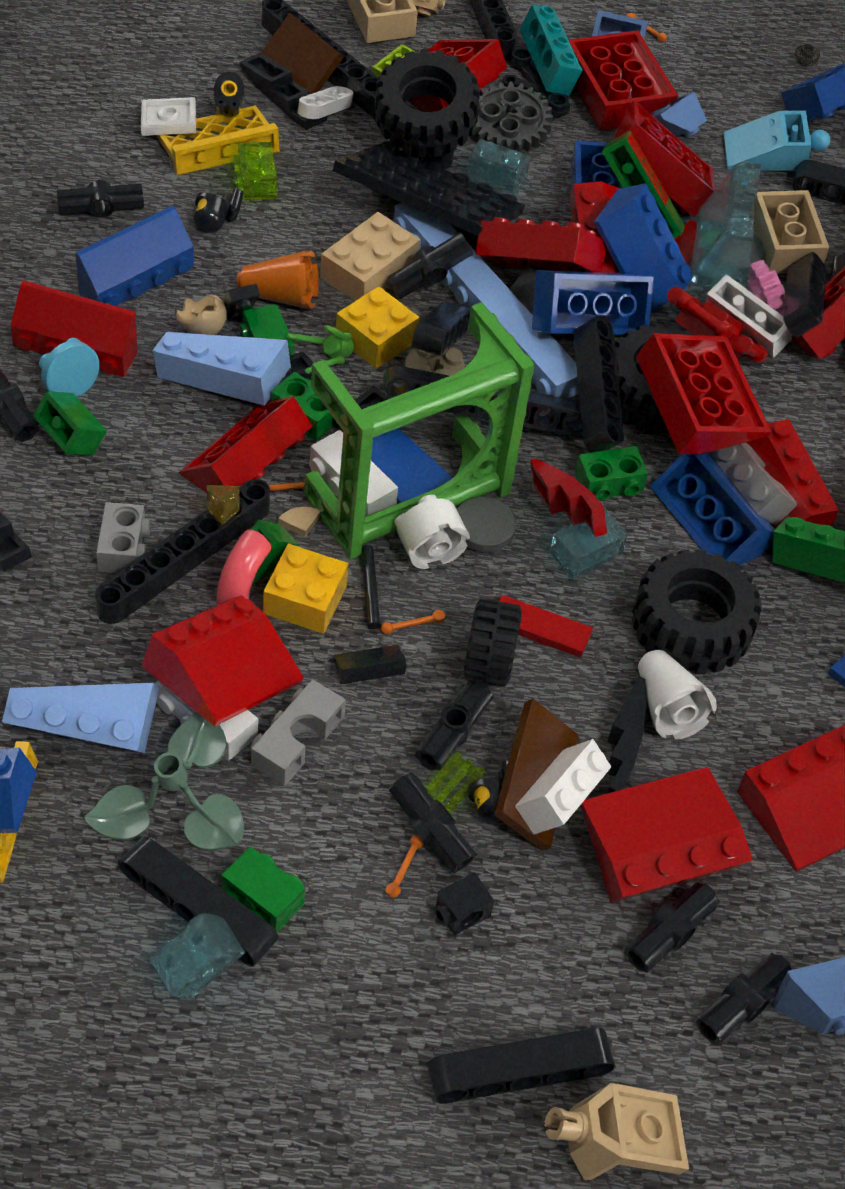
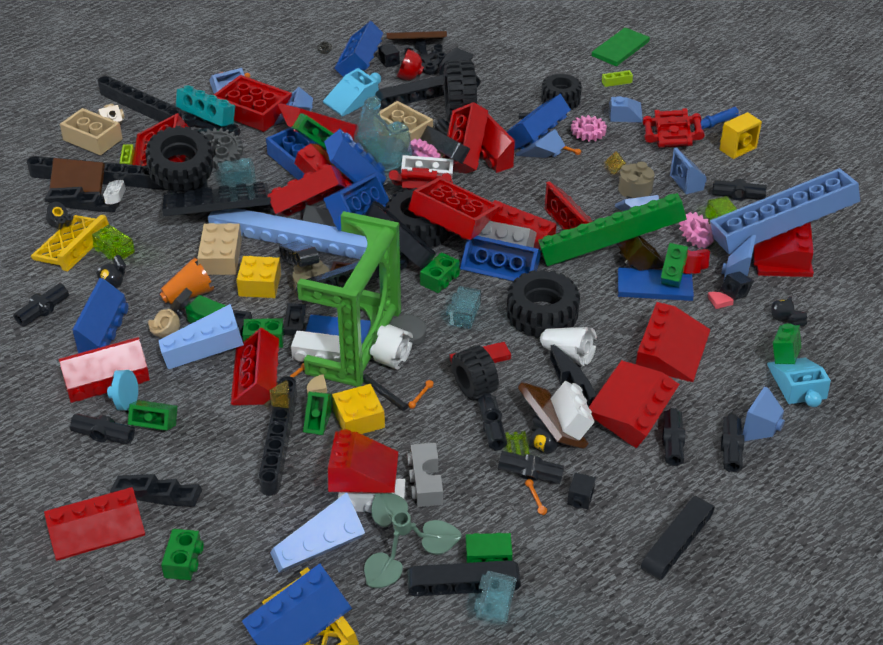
camera: 35 degrees left, 10 degrees down
light grey brick [96,502,150,573] -> none
white tile [141,97,196,136] -> none
coral cylinder [216,530,271,606] -> none
bright green plant [287,325,354,374] -> none
black slope [333,645,406,684] -> none
black piece [388,232,473,299] -> none
red slope [530,459,607,537] -> none
tan plate [545,1083,689,1180] -> none

